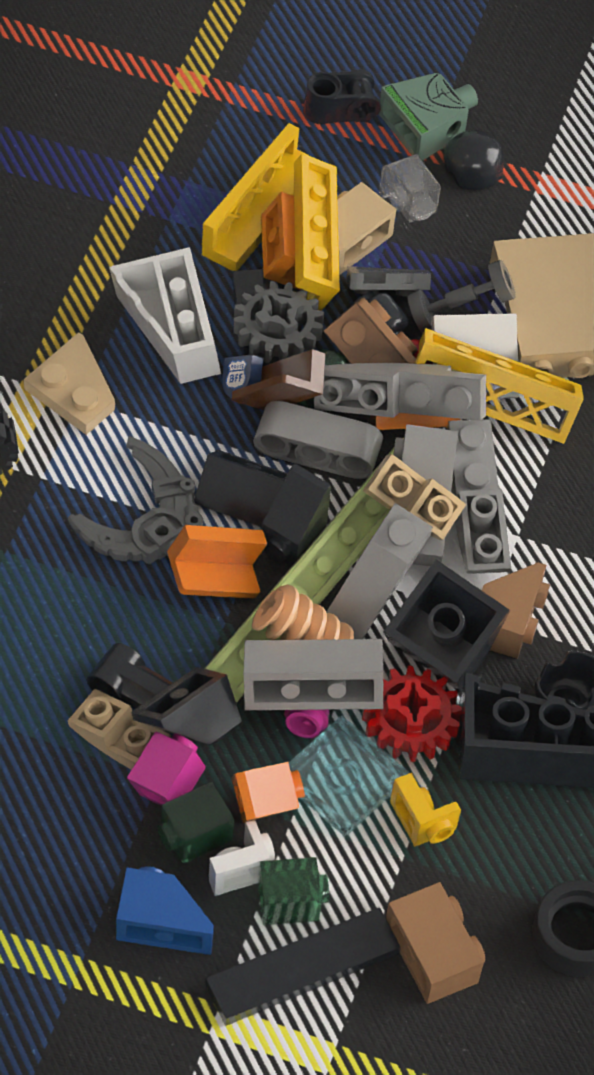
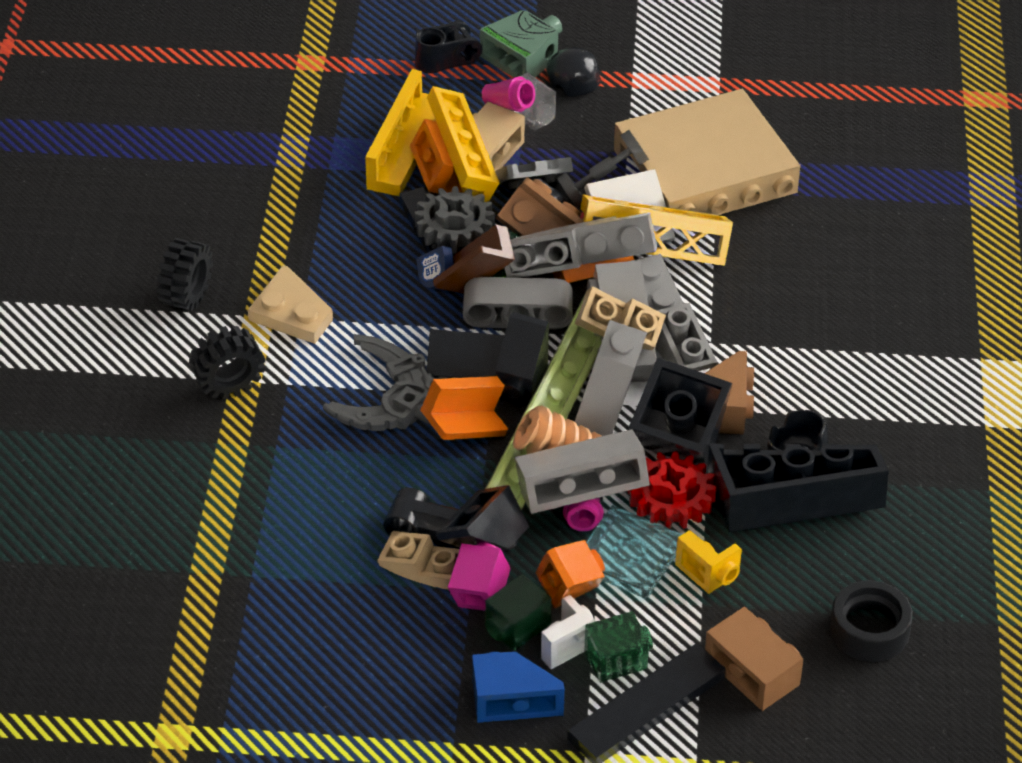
camera: 10 degrees left, 10 degrees down
white wedge [109,247,221,384] -> none
none -> dark pink cone [482,76,535,112]

